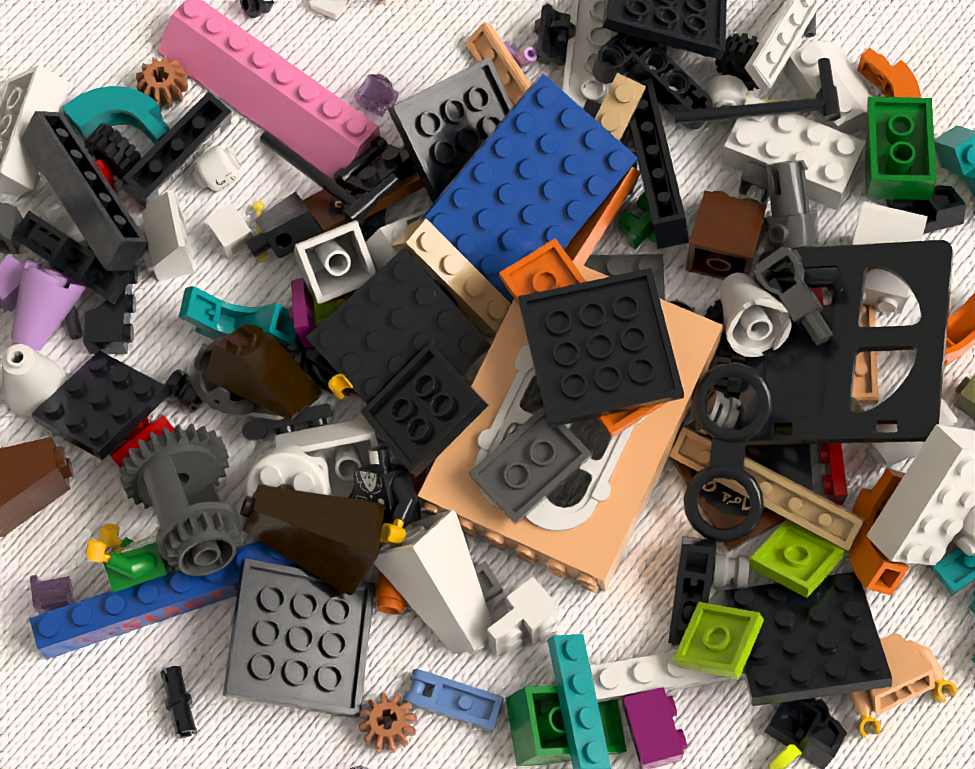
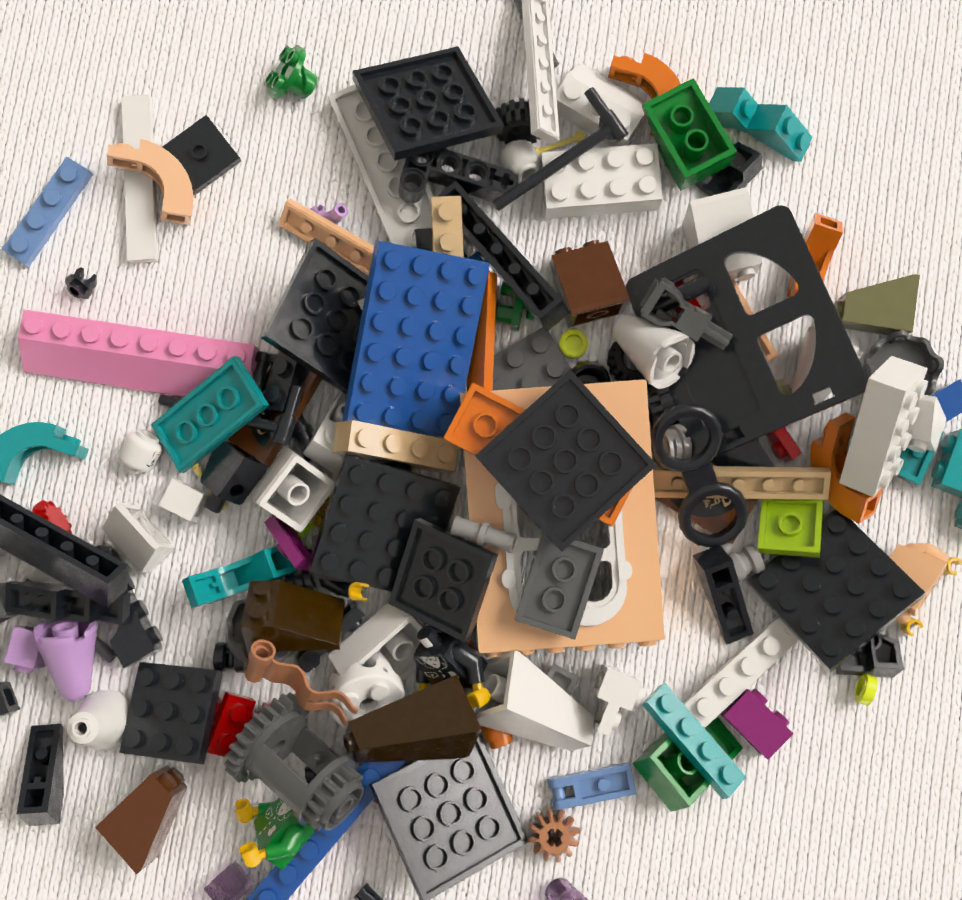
camera: 30 degrees left, 15 degrees up
black tyre [83,123,142,180] -> none
black brick [122,91,232,209] -> none
nougat gear [136,55,189,108] -> none
clear purple plate [354,73,399,117] -> none
black hips [533,3,576,66] -> none
lime plate [673,602,764,679] -> none
dark grey piece [739,161,770,205] -> none
dark grey piece [764,160,818,249] -> none
none -> teal tile [151,356,269,473]
none -> nougat flag [245,639,358,727]
none -> light grey pin [451,516,517,553]
none -> neon yellow tile [559,329,588,359]

